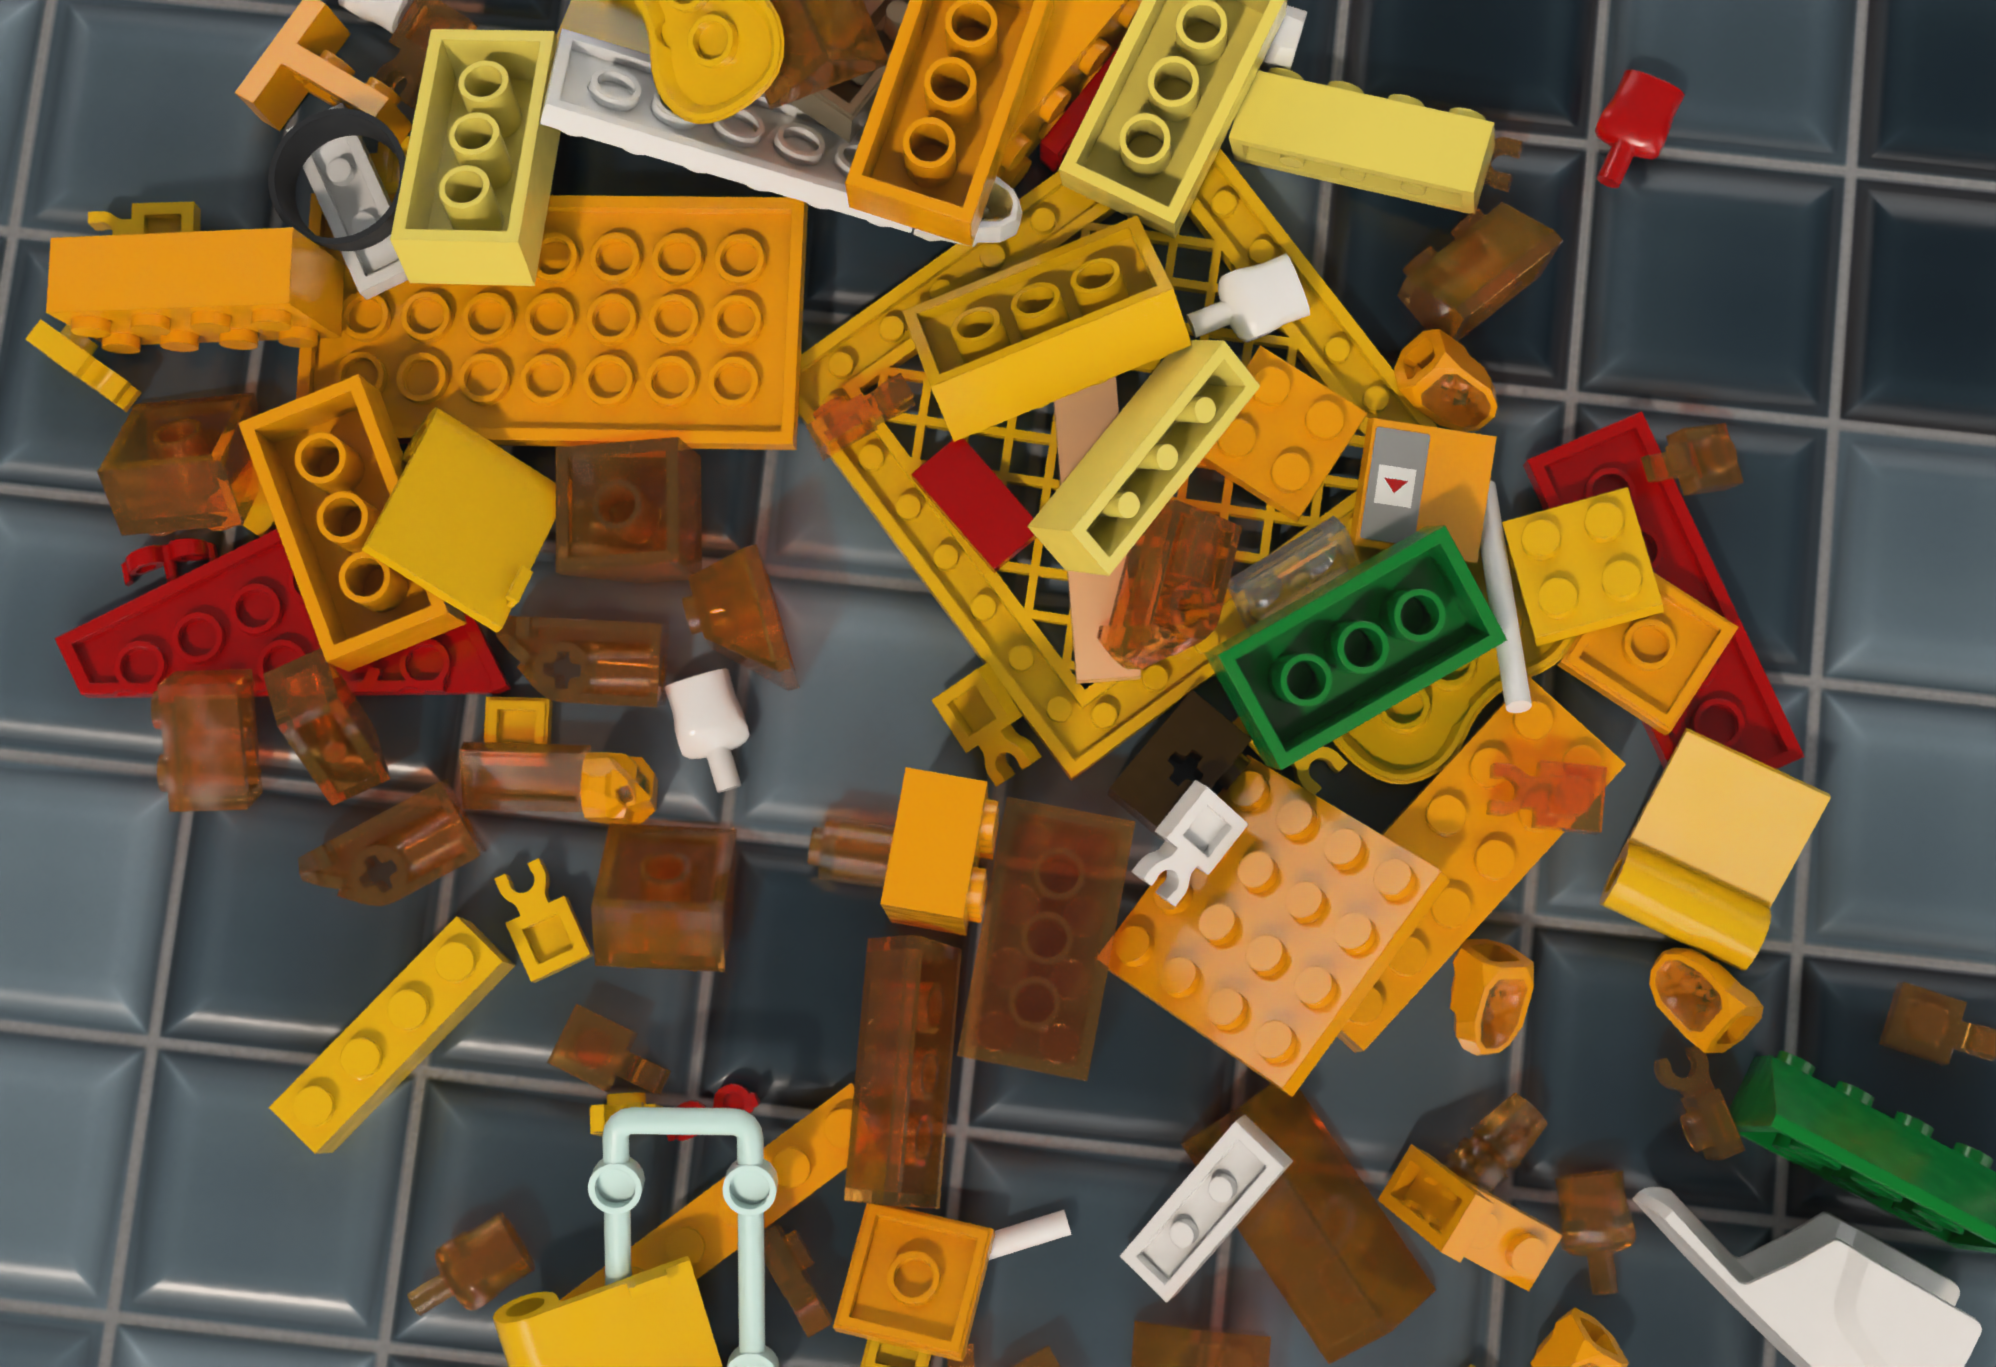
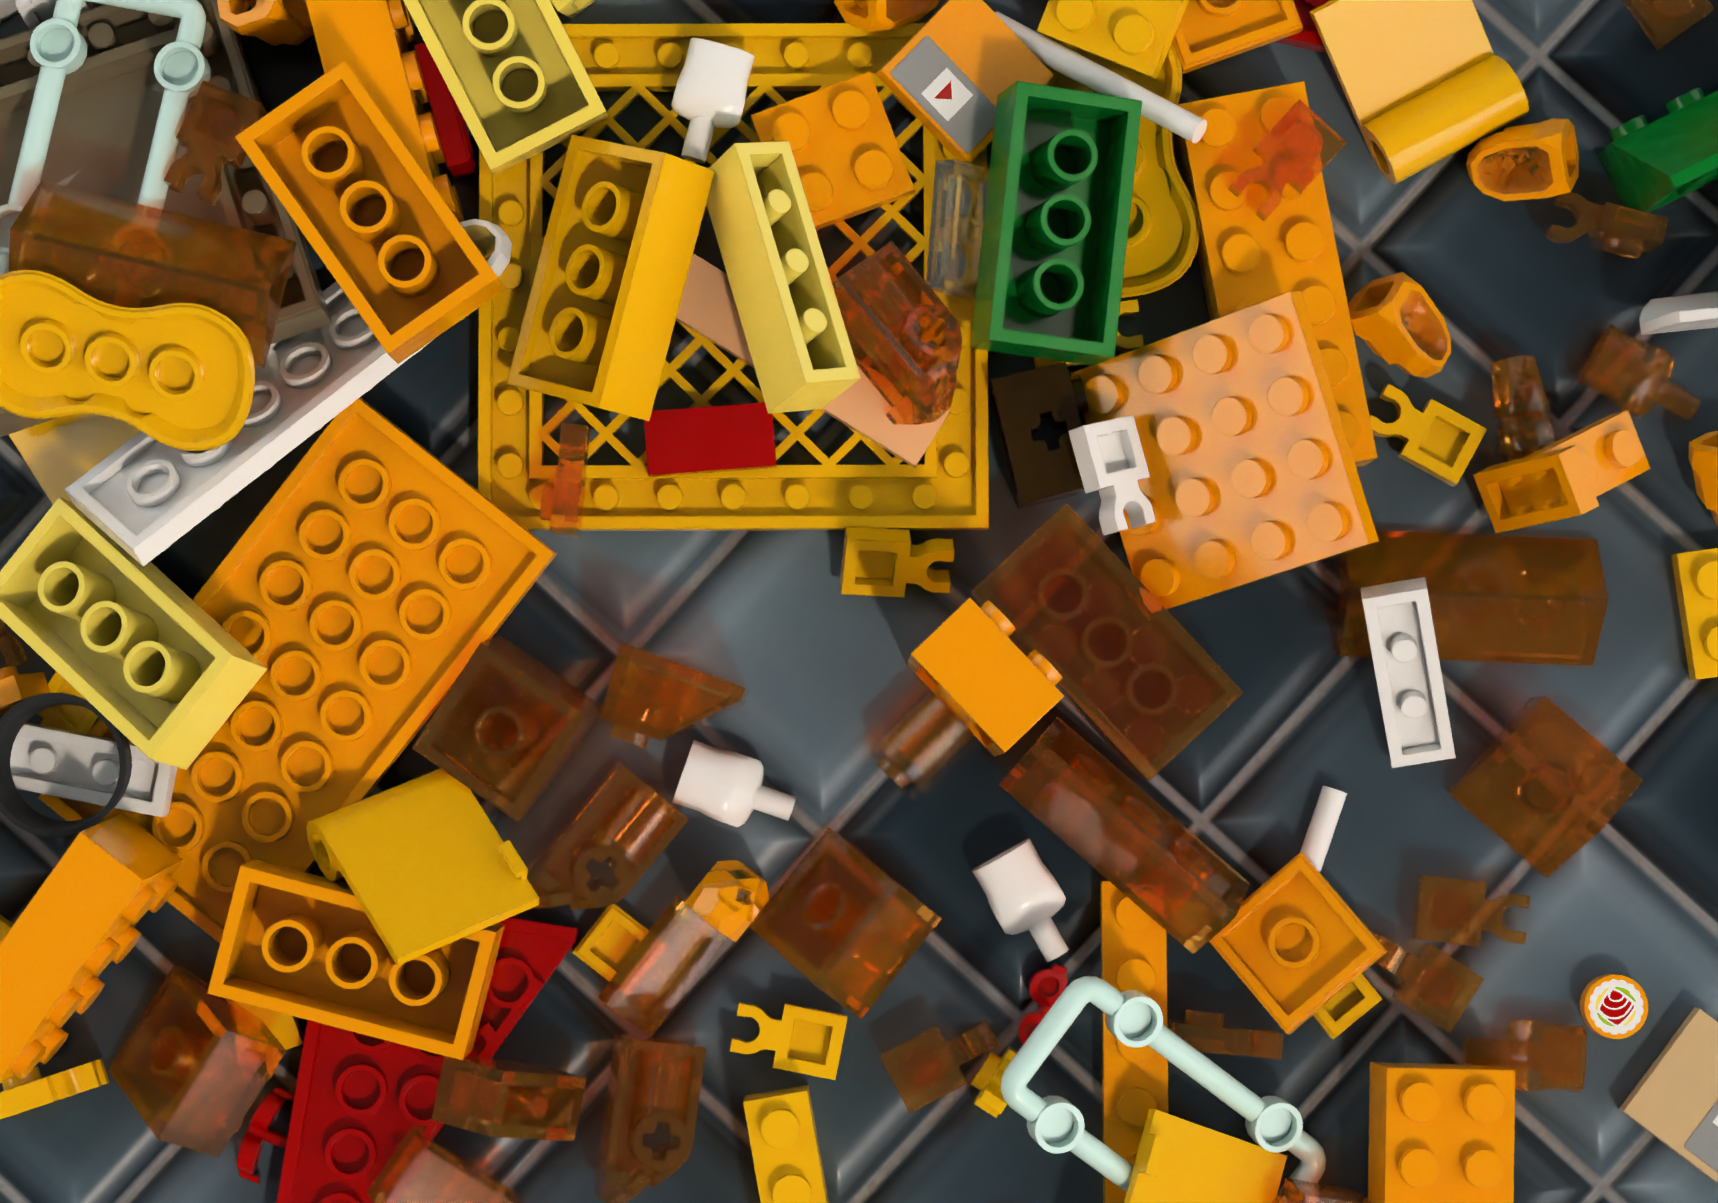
camera: 55 degrees left, 5 degrees up
none -> white piece [972,838,1069,962]
none -> yellow plate [1370,384,1487,487]

